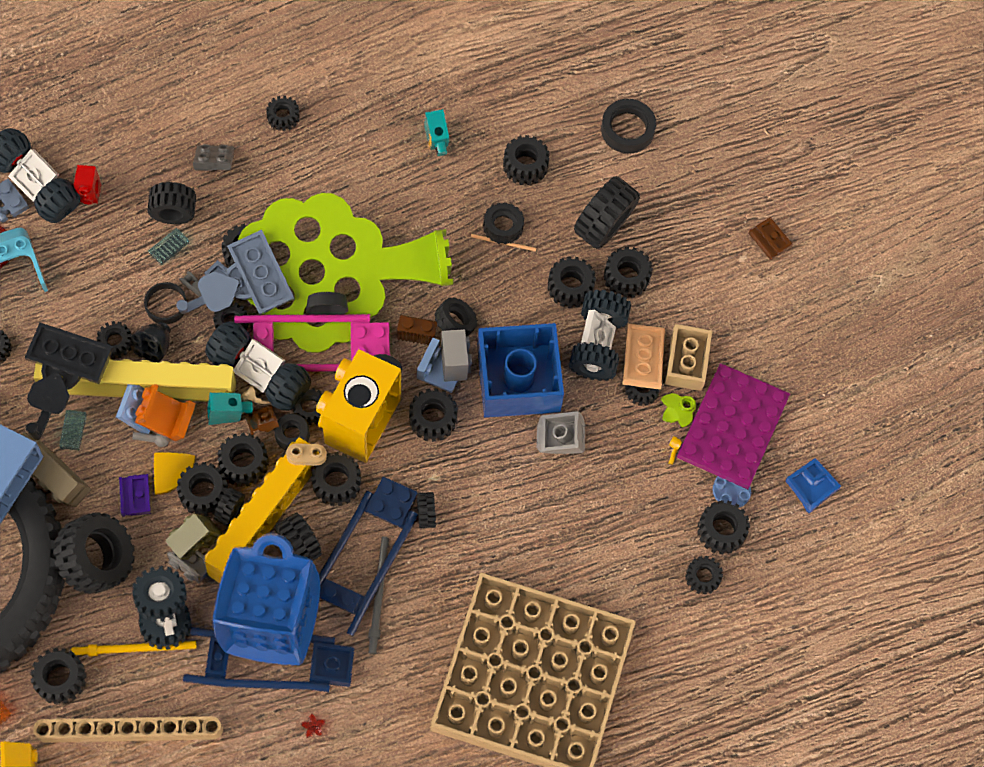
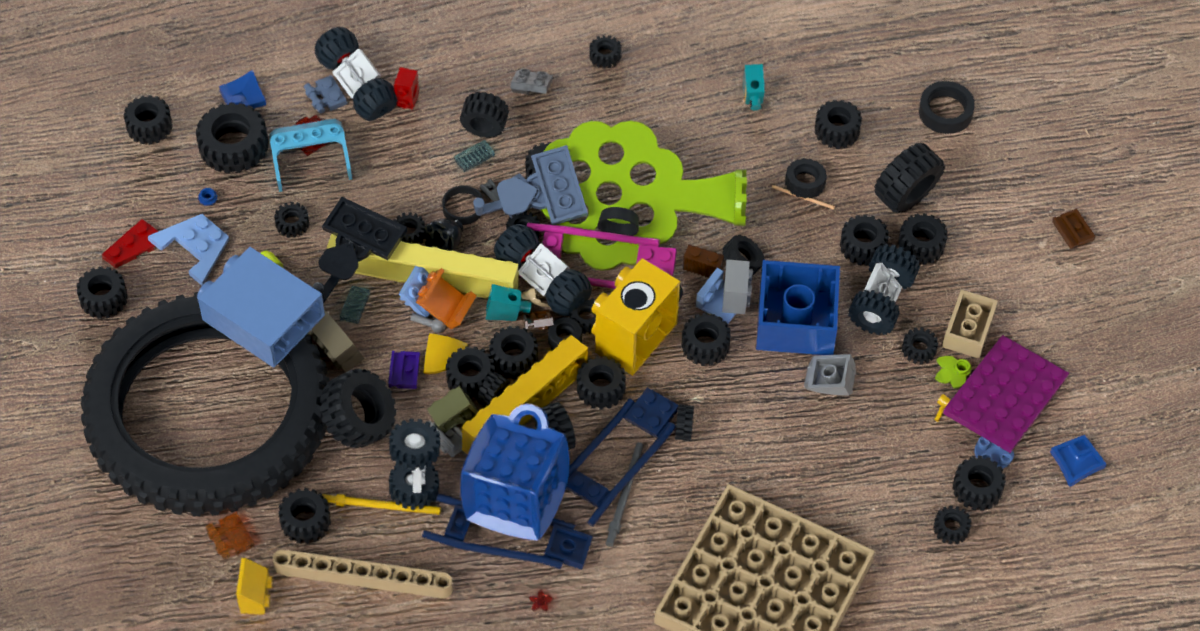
camera: 15 degrees right, 10 degrees down
tan plate [286,444,327,466] -> none
light nougat tile [623,323,665,389] -> none

